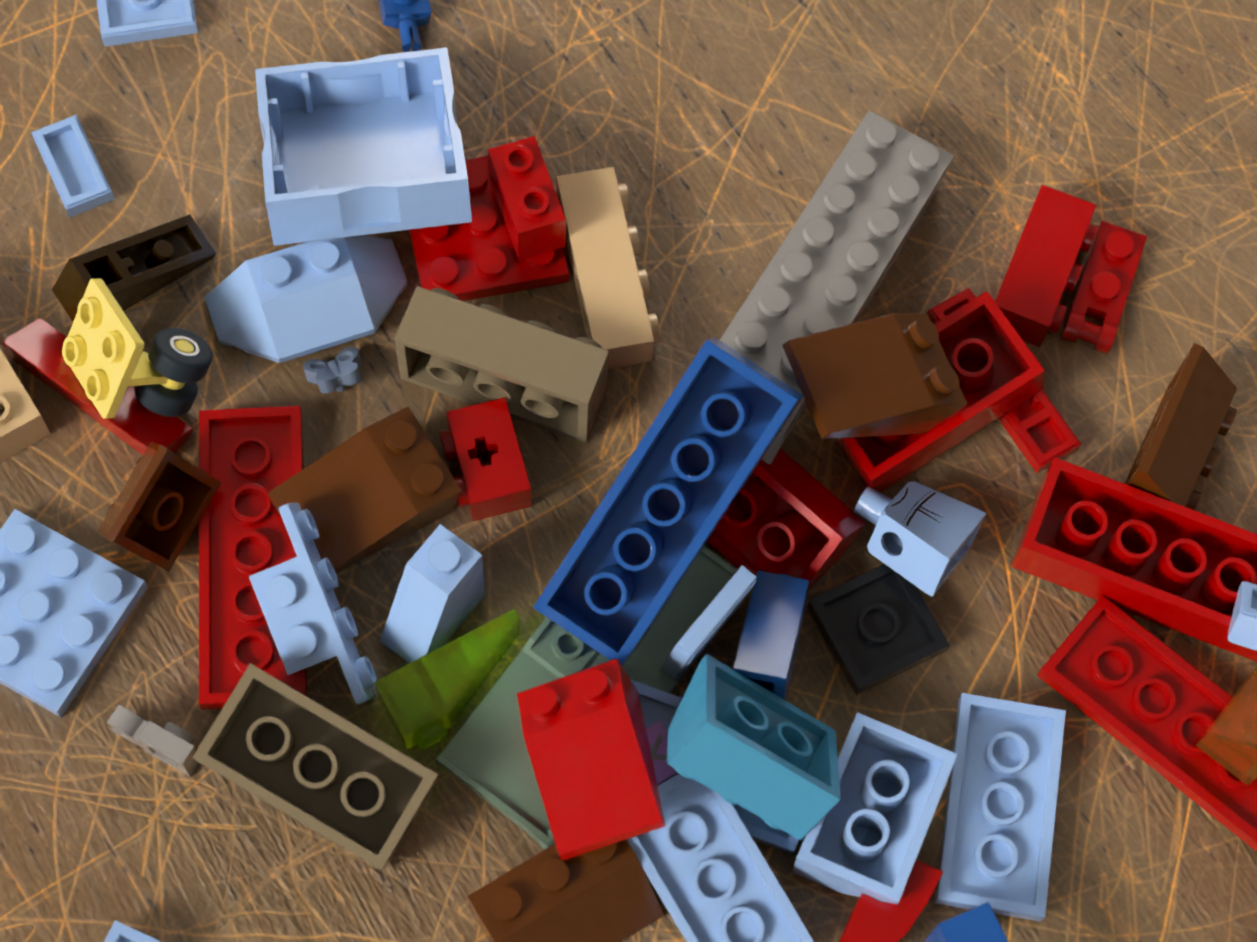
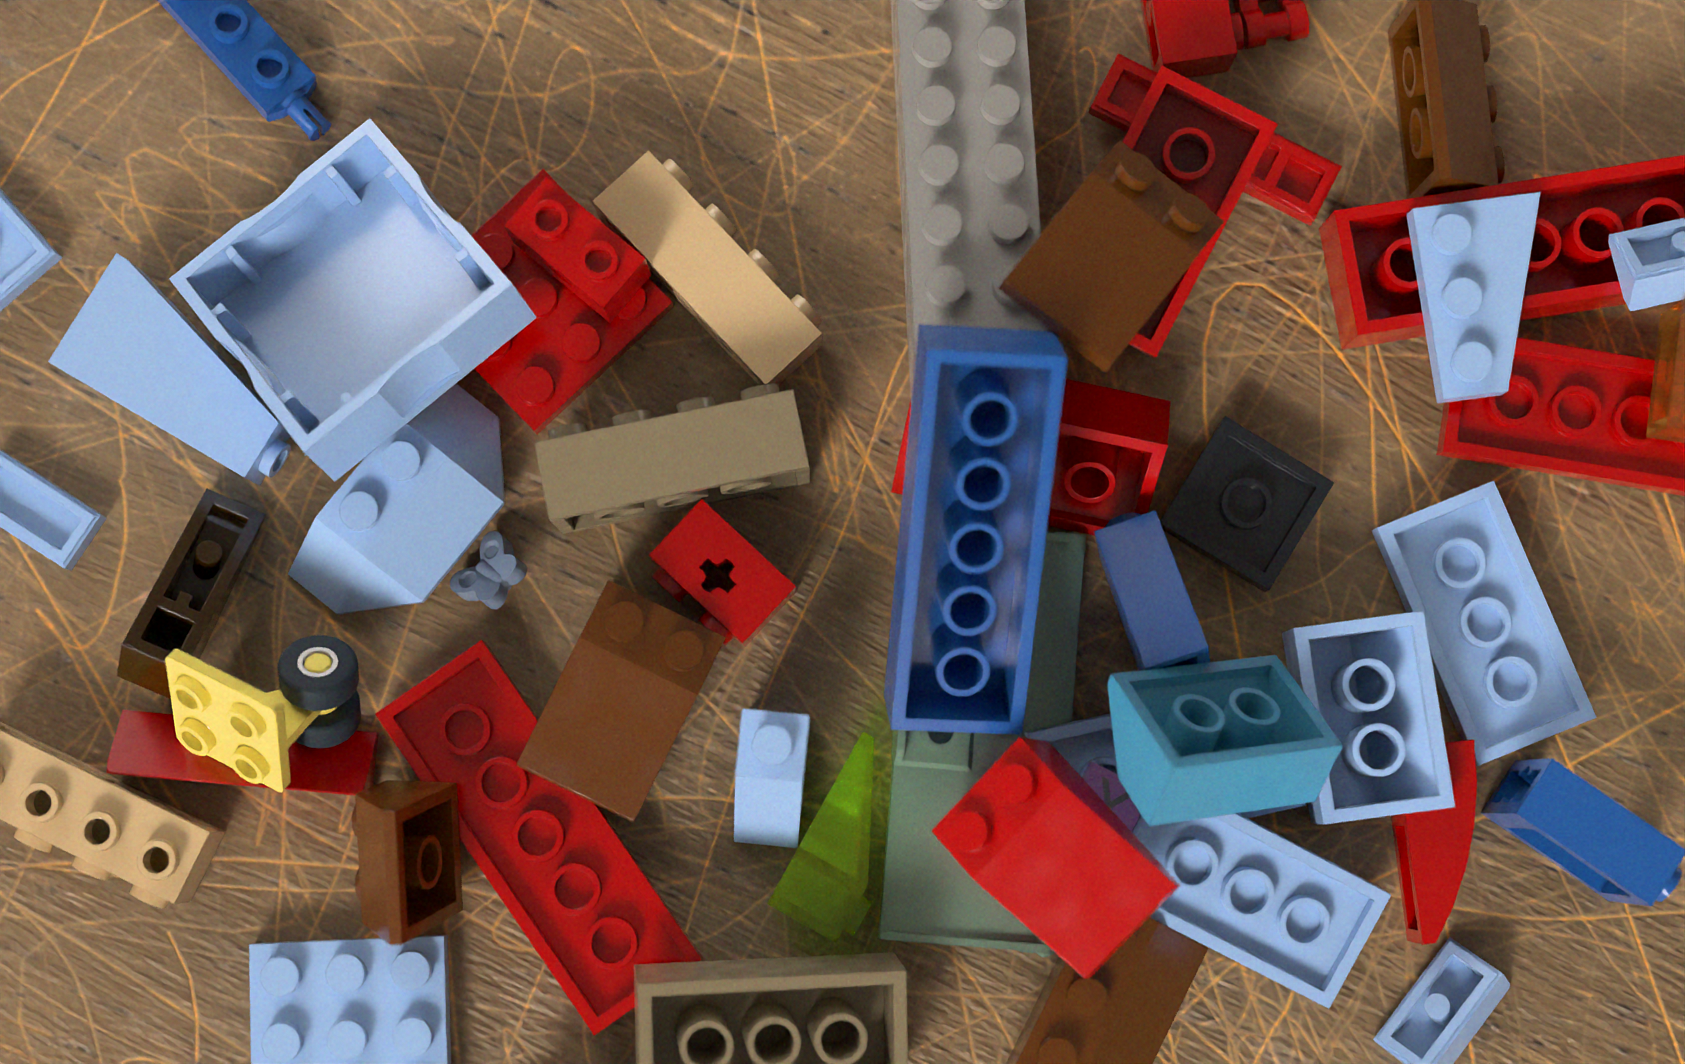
camera: 30 degrees left, 15 degrees up
light blue bracket [249,502,377,705] -> none
light blue tile [661,565,757,679] -> none
light blue torso [854,482,987,597] -> none
none -> light blue slope [48,253,291,486]
none -> light blue wing [1407,192,1541,404]

